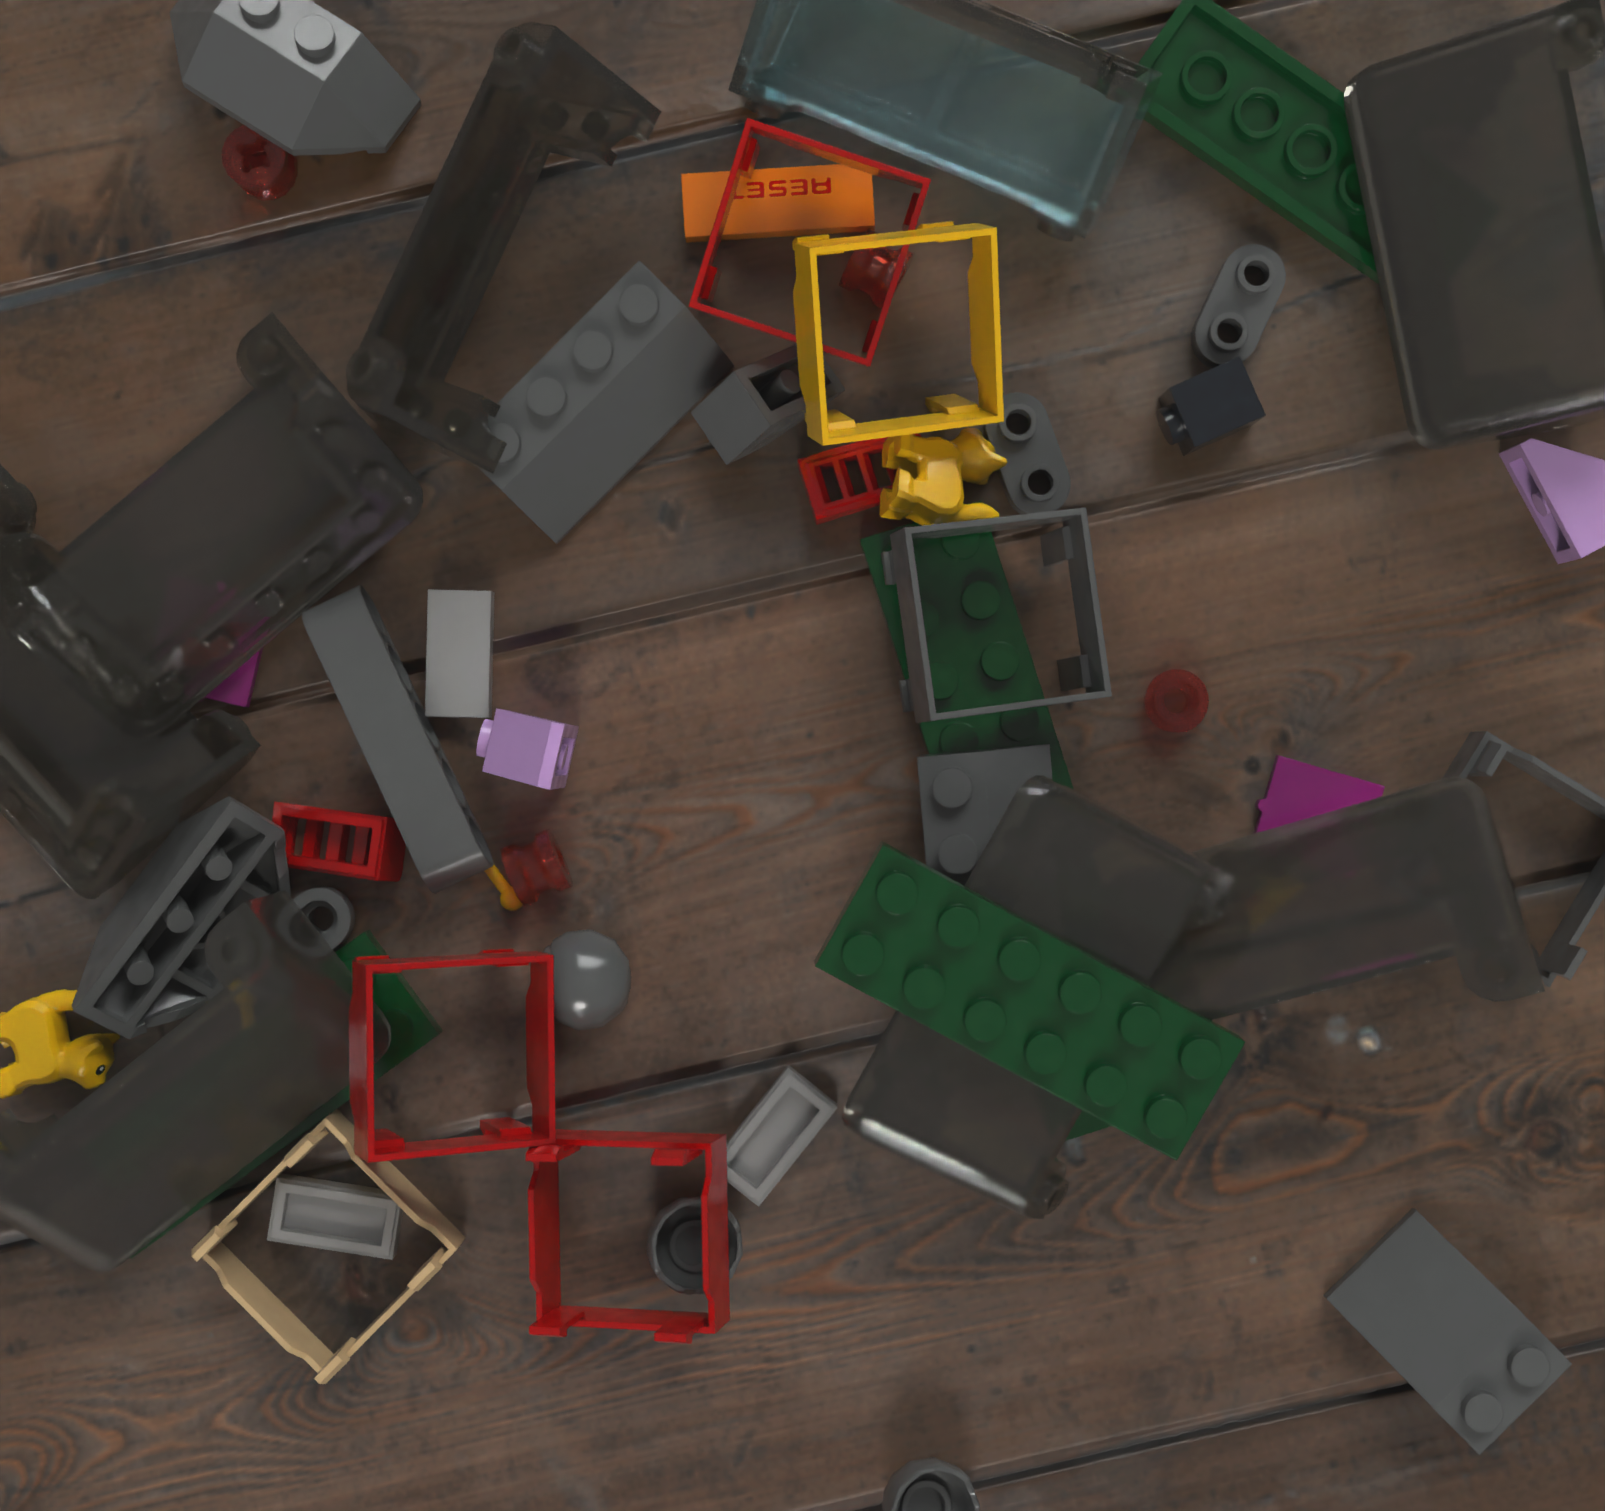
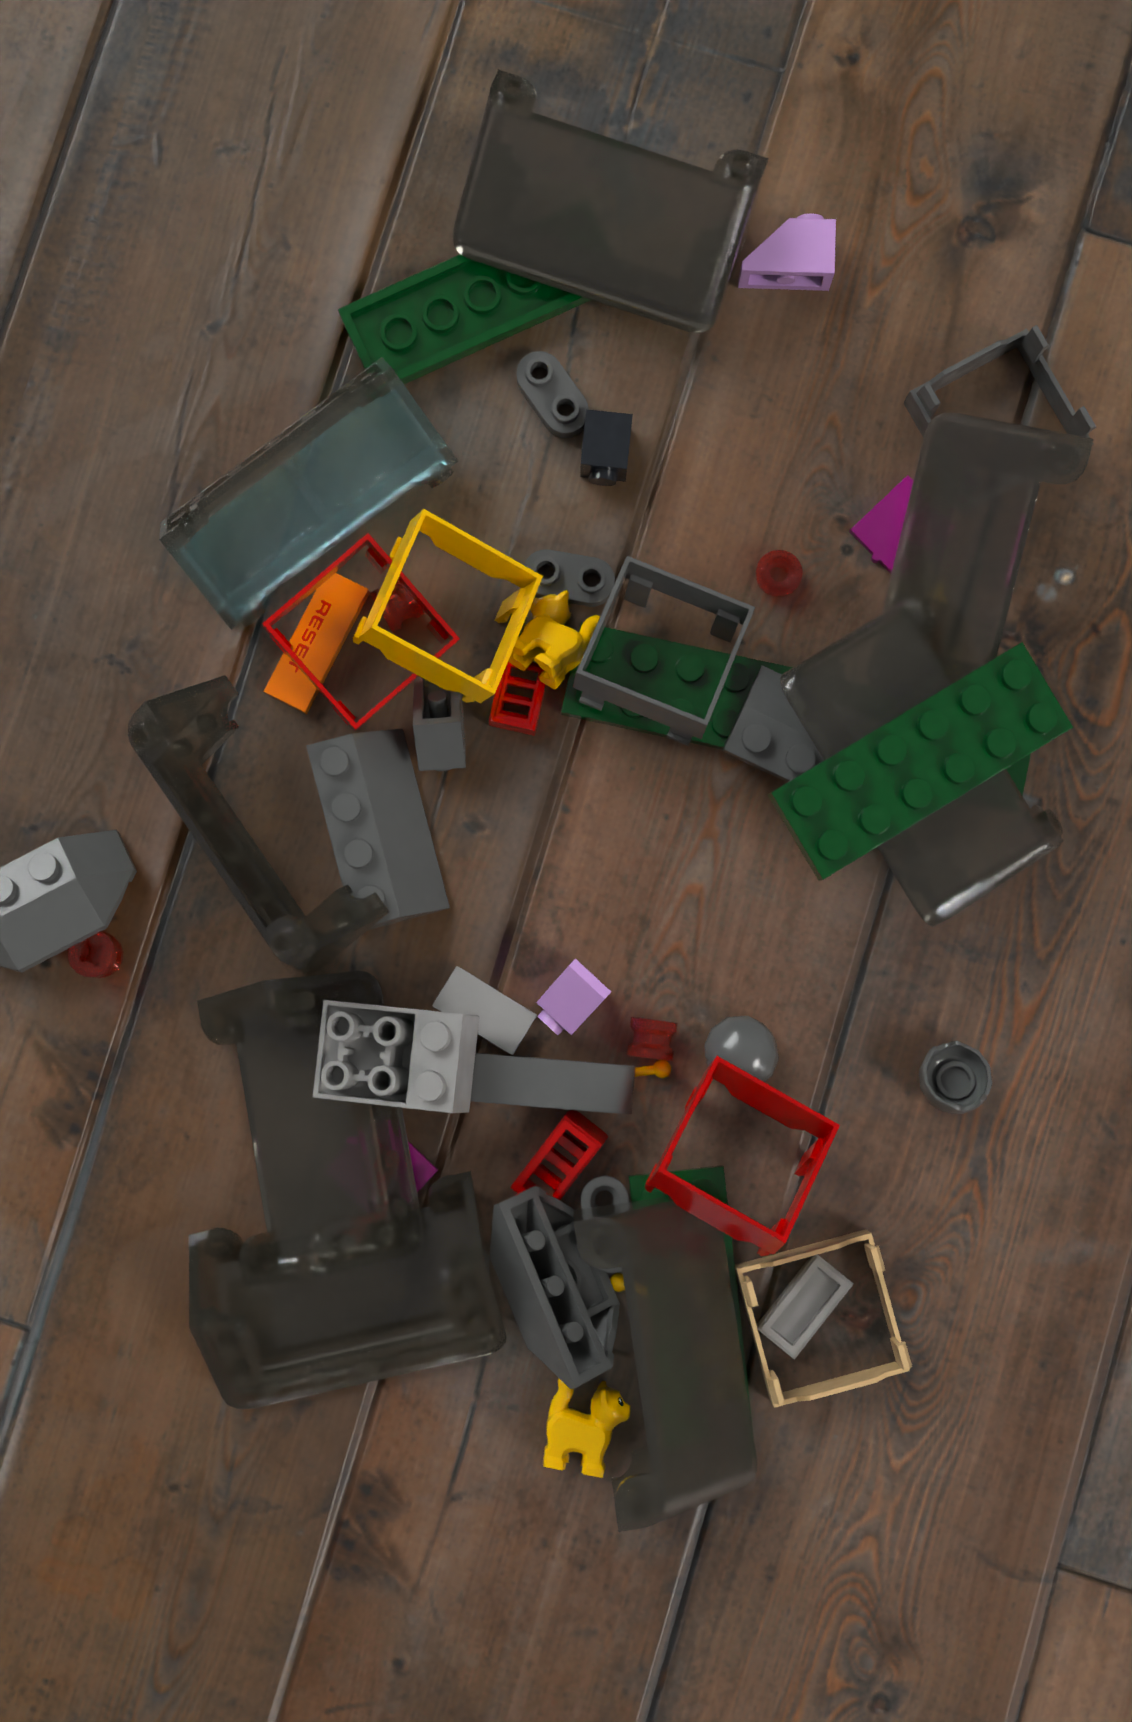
camera: 60 degrees left, 5 degrees down
red piece [525,1129,730,1344] -> none
light grey tile [727,1065,838,1207] -> none
none -> light grey slope [313,1000,479,1113]

